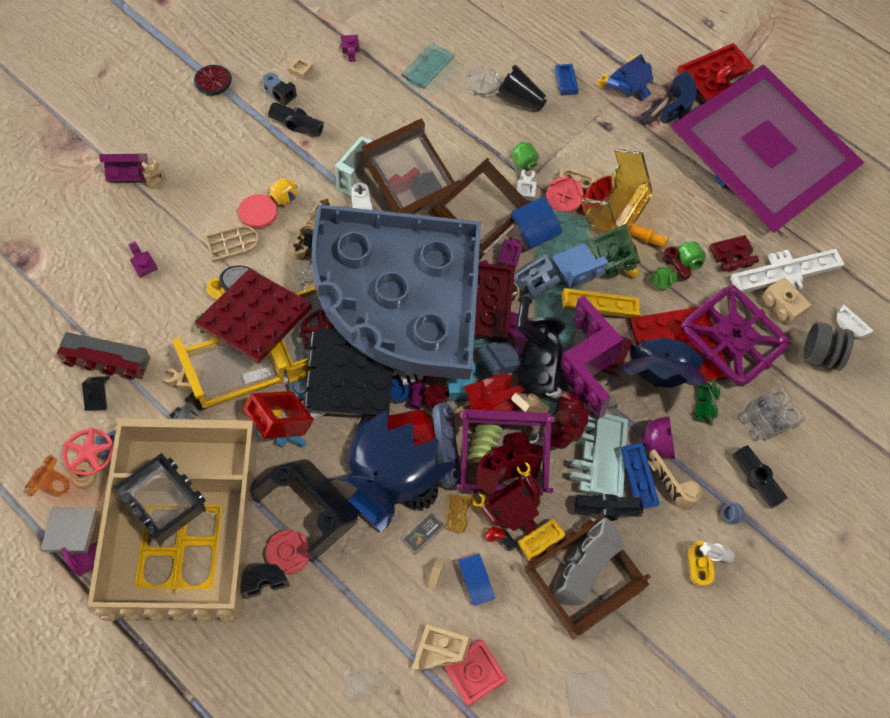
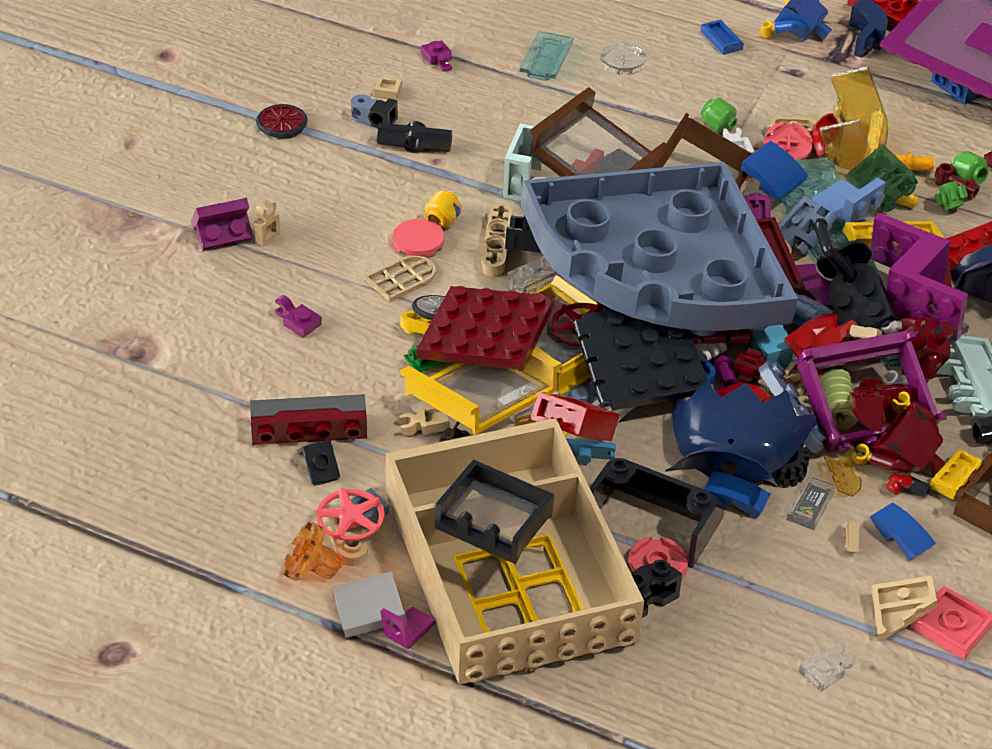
camera: 15 degrees left, 20 degrees down
black cone [496,65,547,111] -> none

